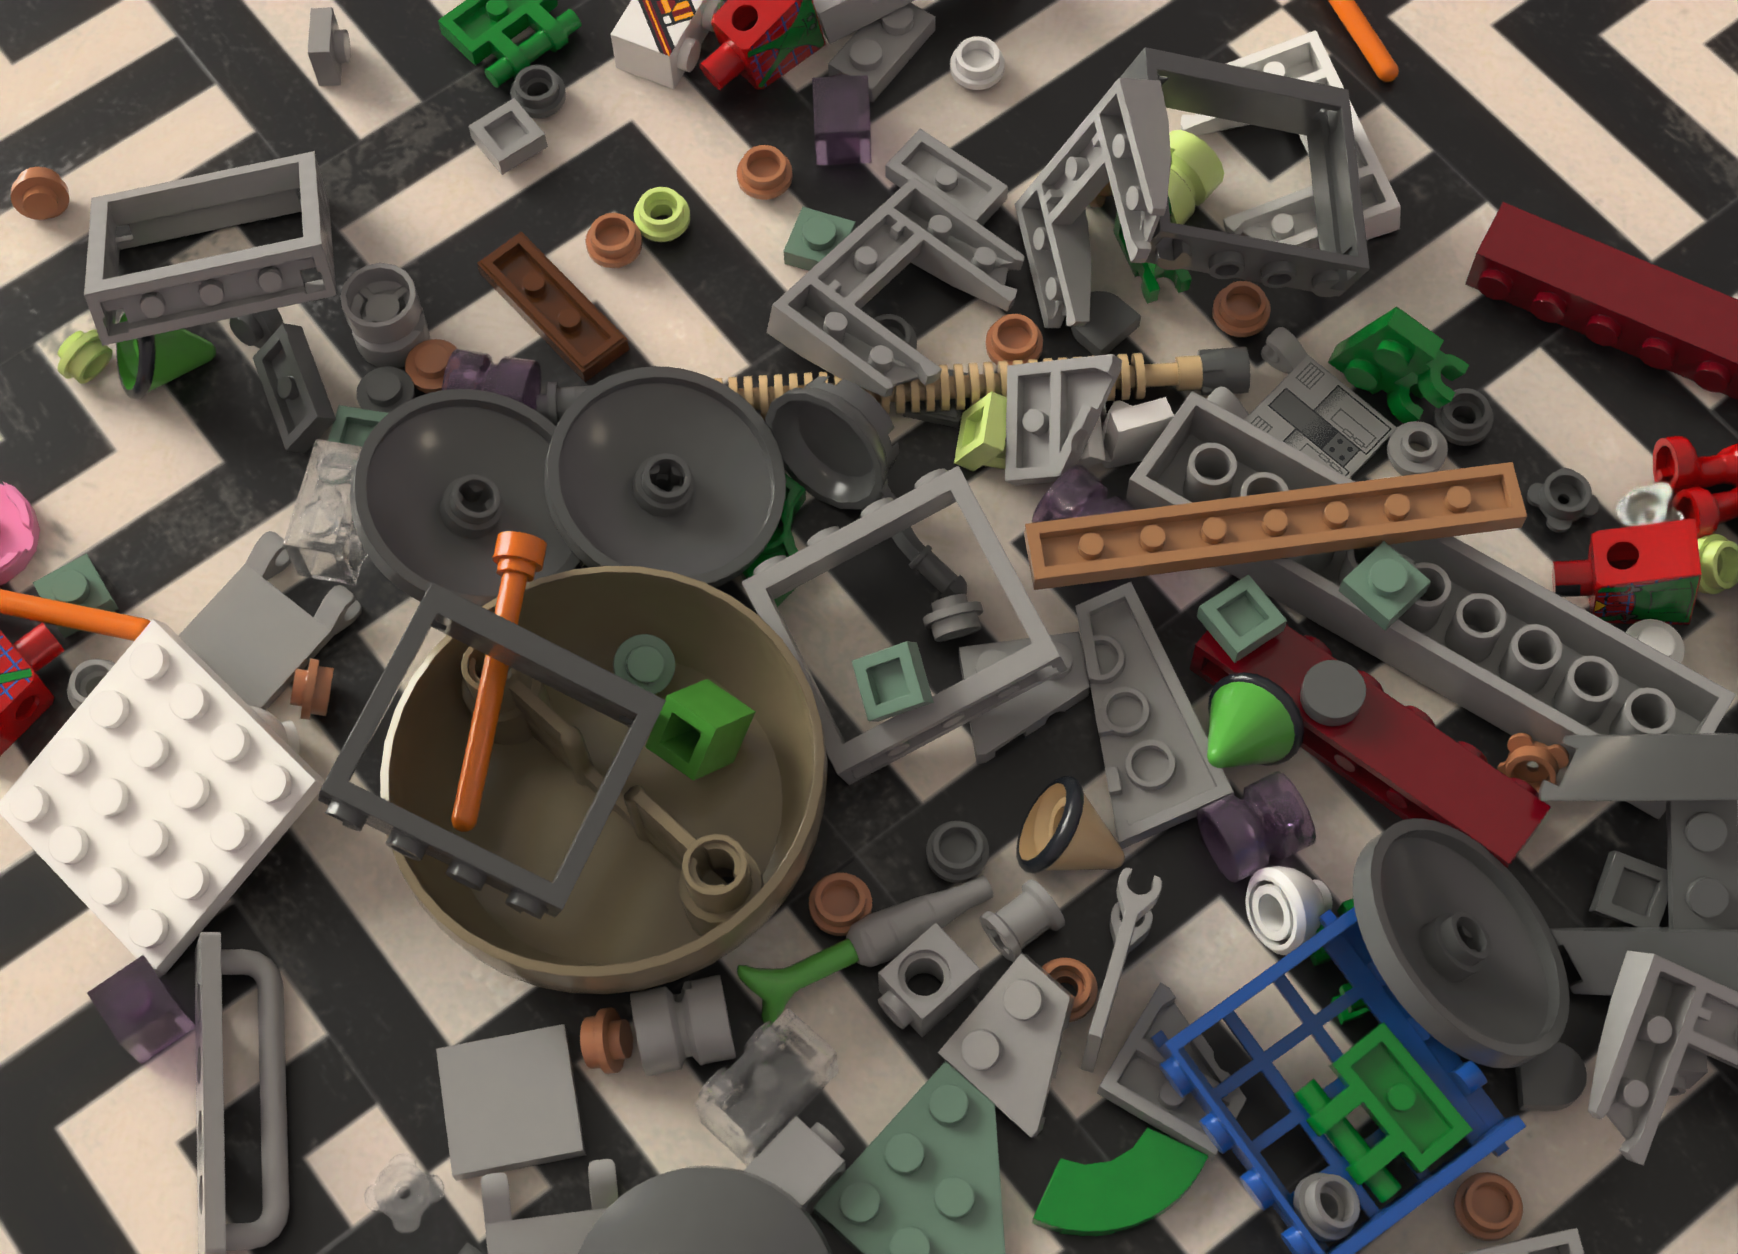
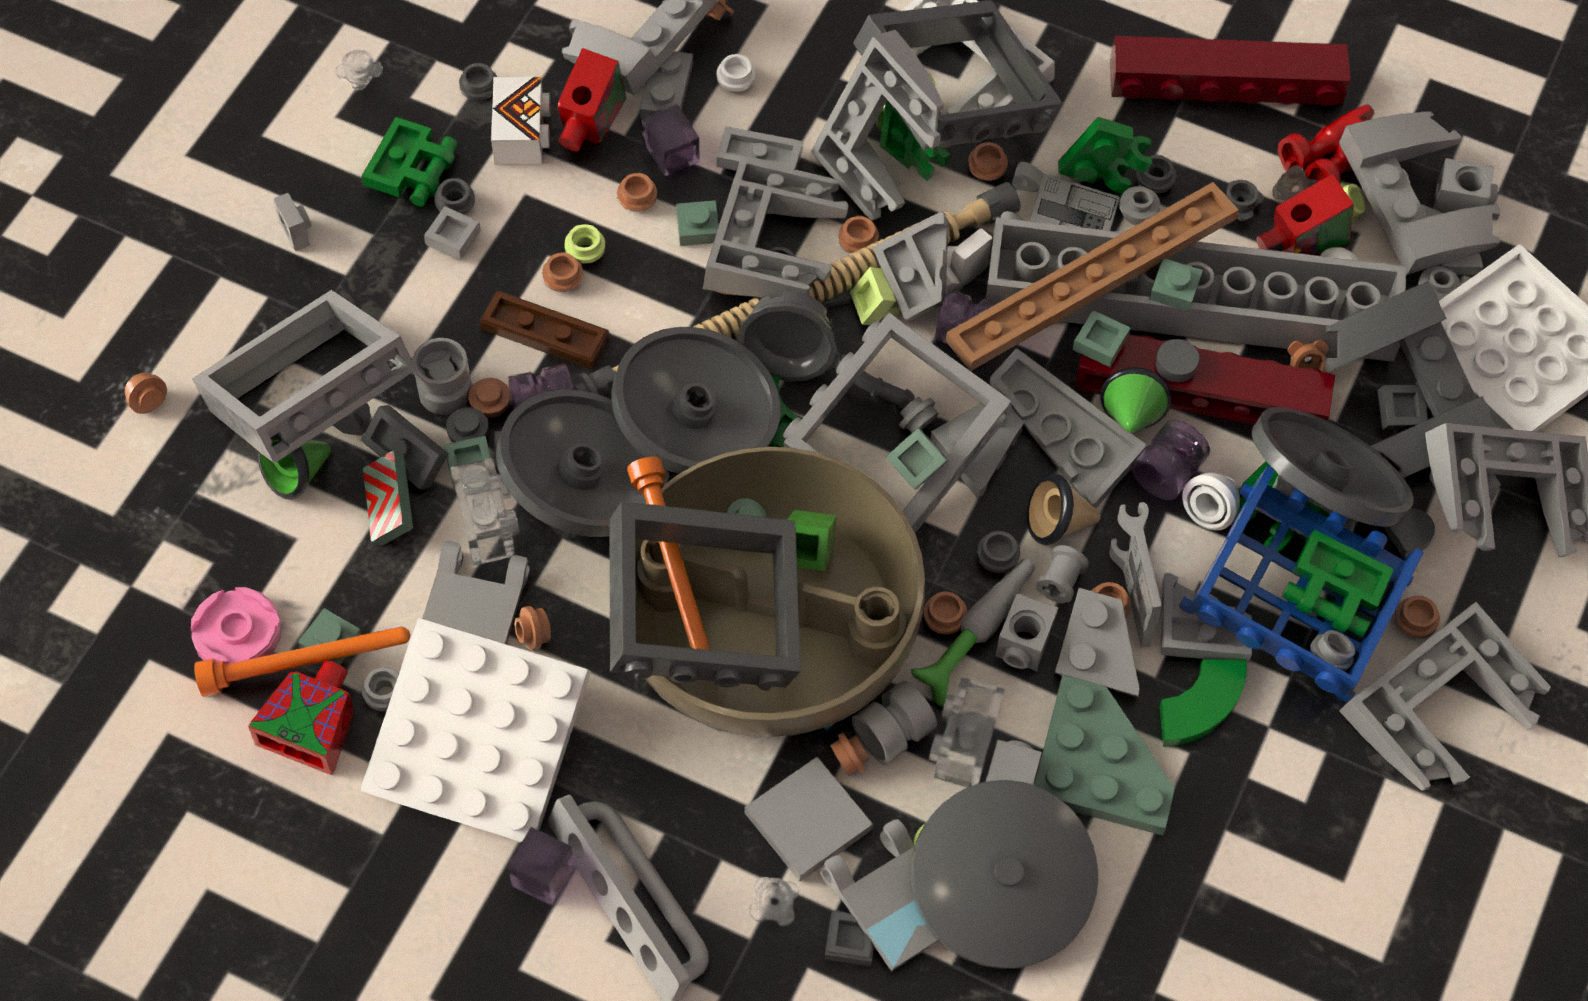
camera: 30 degrees left, 5 degrees down
yellowish green plate [57,329,113,384] -> none
dark grey tile [1071,291,1141,356] -> none
none -> sand green tile [363,450,413,546]

